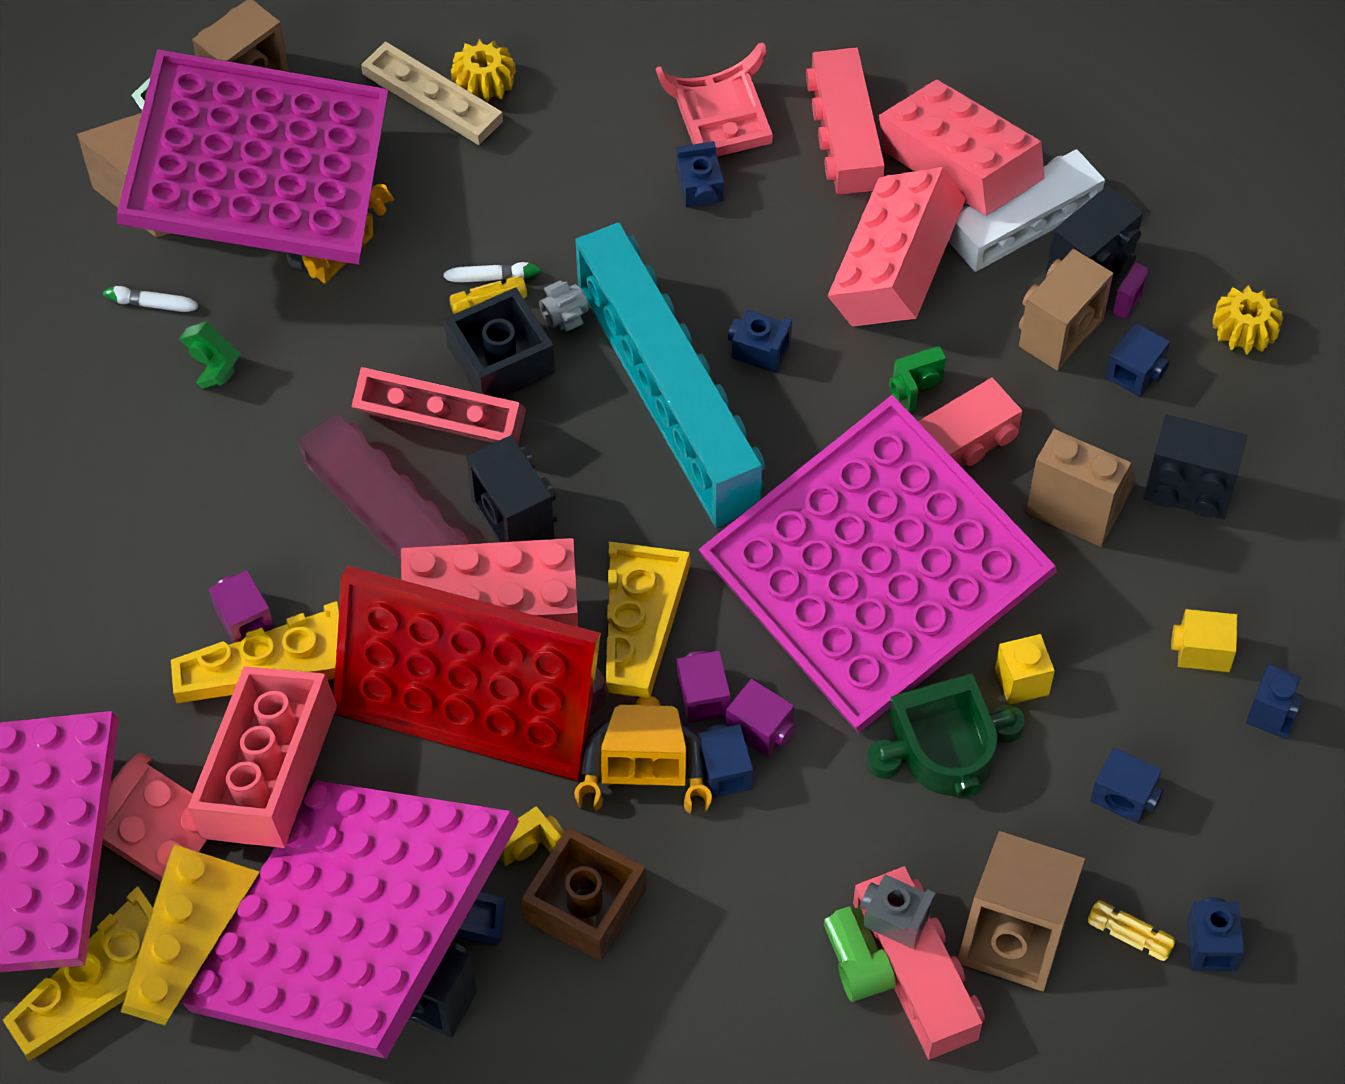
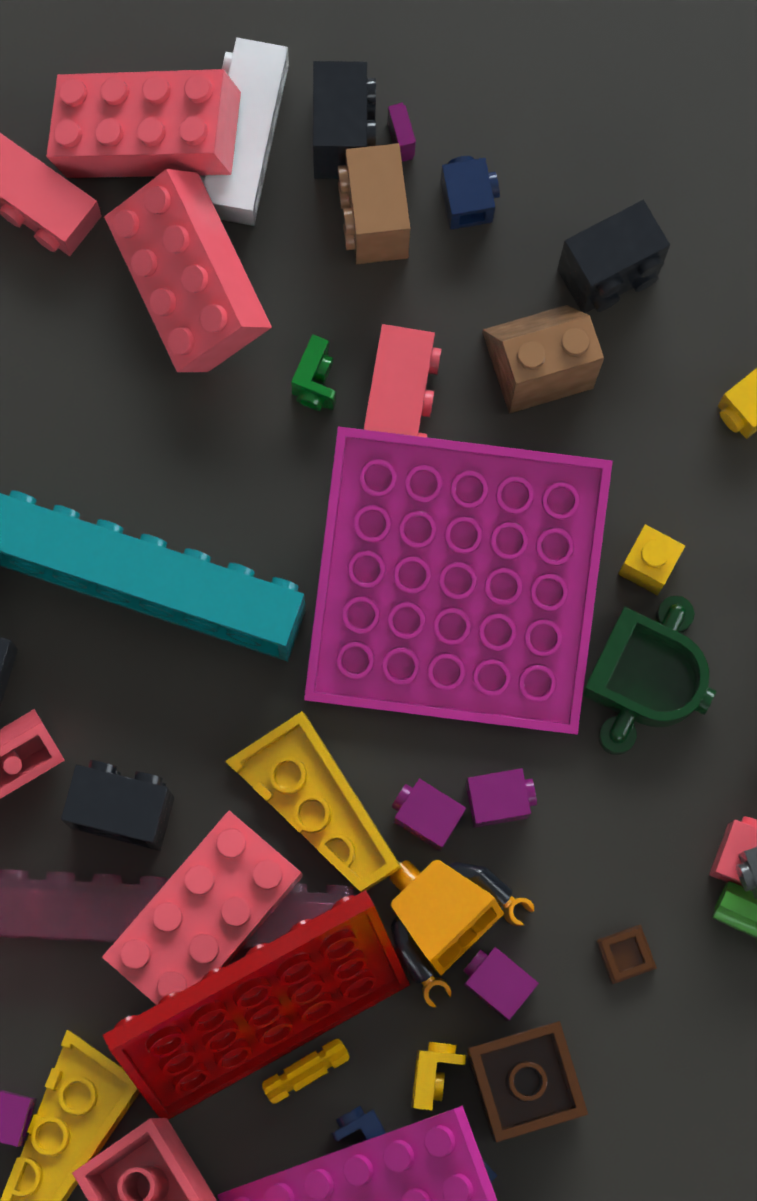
camera: 50 degrees left, 20 degrees up
dark blue brick [697,724,753,798] -> none
dark blue brick [728,309,792,373] -> none
yellow gear [1213,285,1283,355] -> none
none -> yellow axle [262,1039,350,1104]
none -> magenta brick [463,947,539,1021]
none -> reddish brown tile [596,924,657,984]

